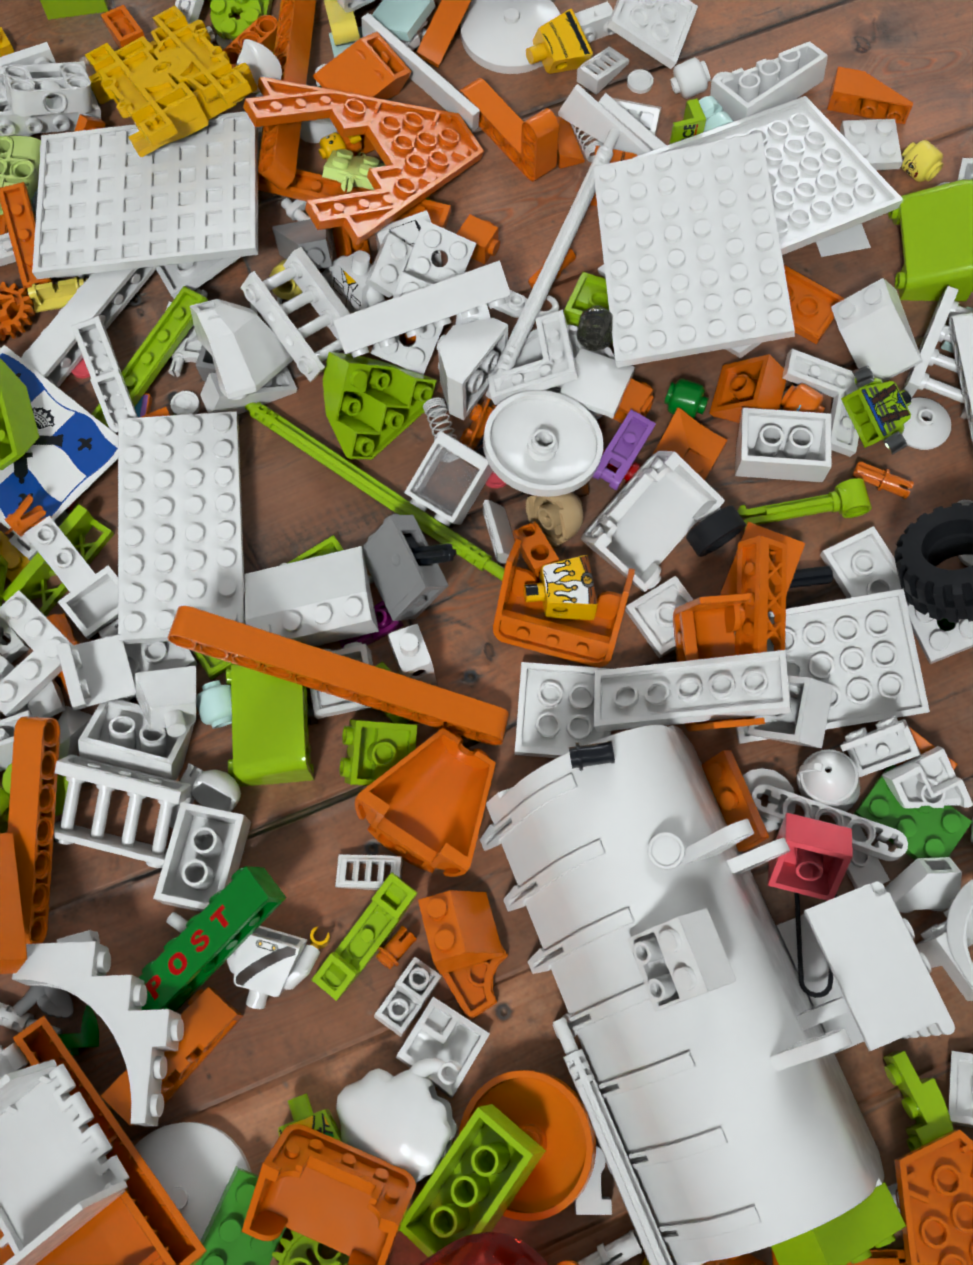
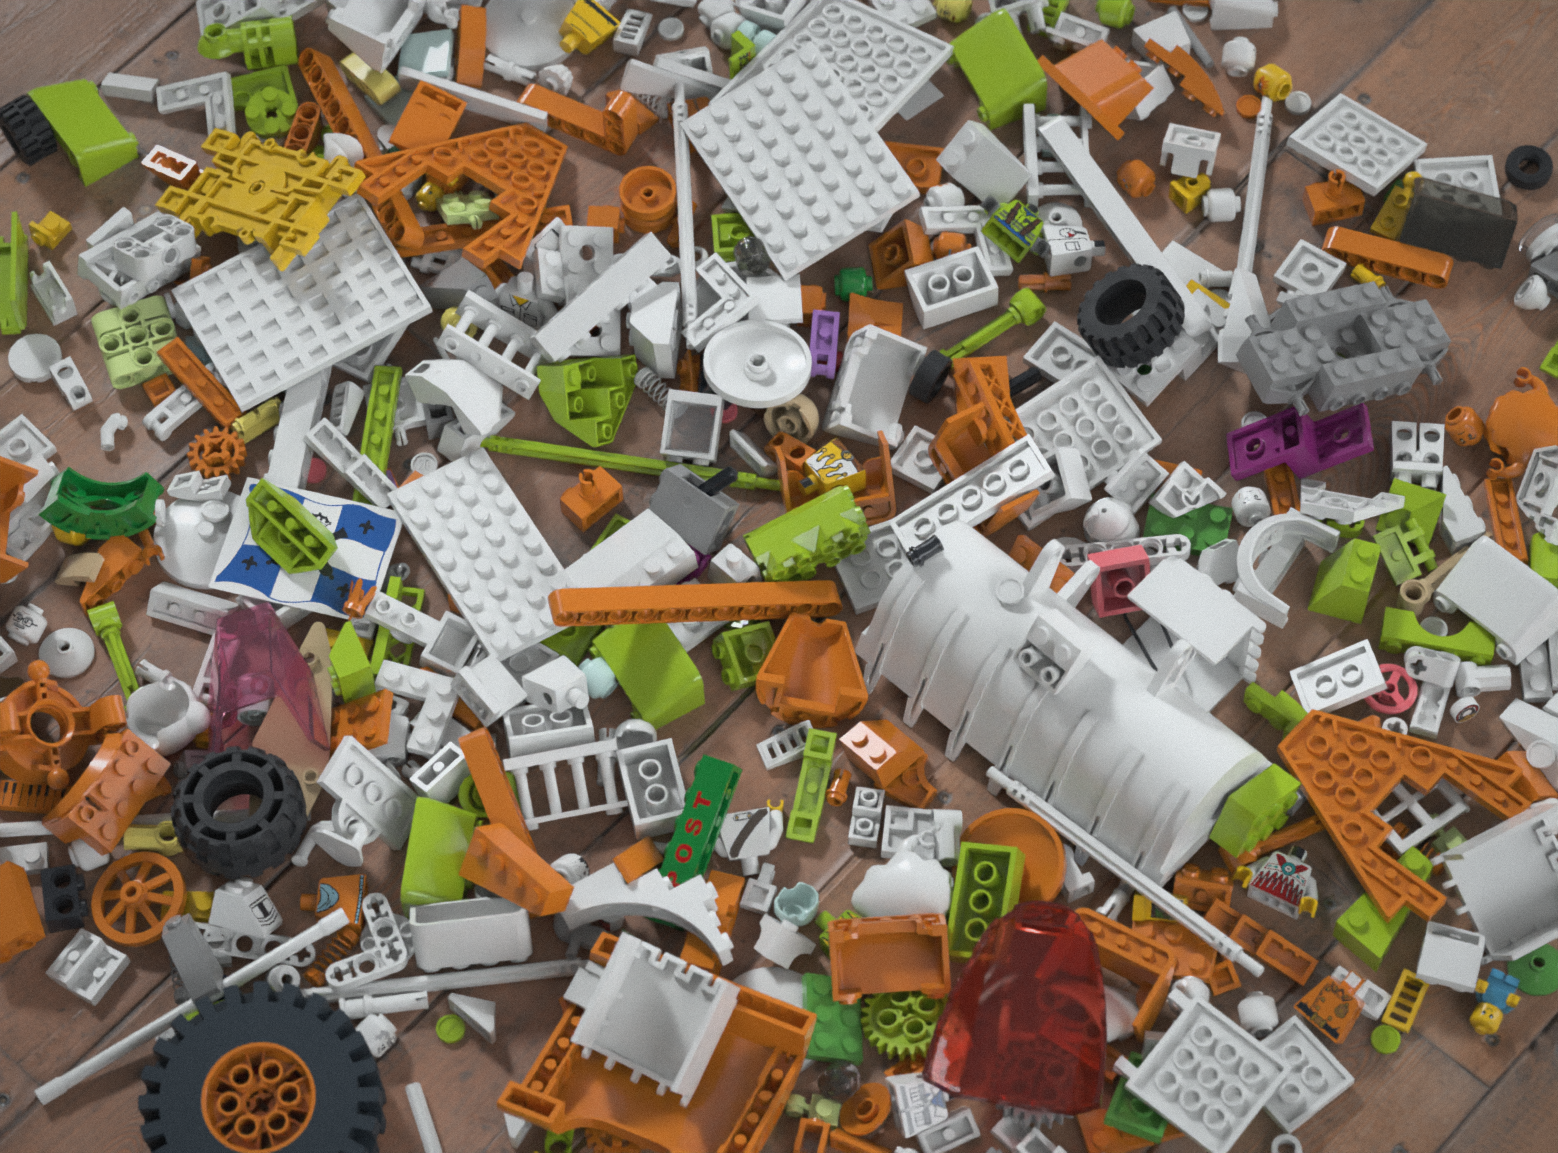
camera: 25 degrees left, 10 degrees down
none -> white slope [329,381,365,437]
none -> light grey arm [380,563,410,593]
none -> white pin [484,54,537,86]
none -> white piece [537,64,573,96]
none -> white head [551,854,590,885]
none -> orange brick [560,466,624,533]
none -> orange slope [612,835,664,884]
none -> orange wheel [619,166,678,234]
none -> white head [710,12,746,49]
none -> white plate [740,862,777,915]
none -> lime brick [743,485,871,582]
none -> white brick [754,914,816,969]
none -> light aqua hair [774,882,819,926]
none -> white head [924,183,965,207]
none -> white piece [930,809,963,867]
none -> white torso [1042,225,1105,276]

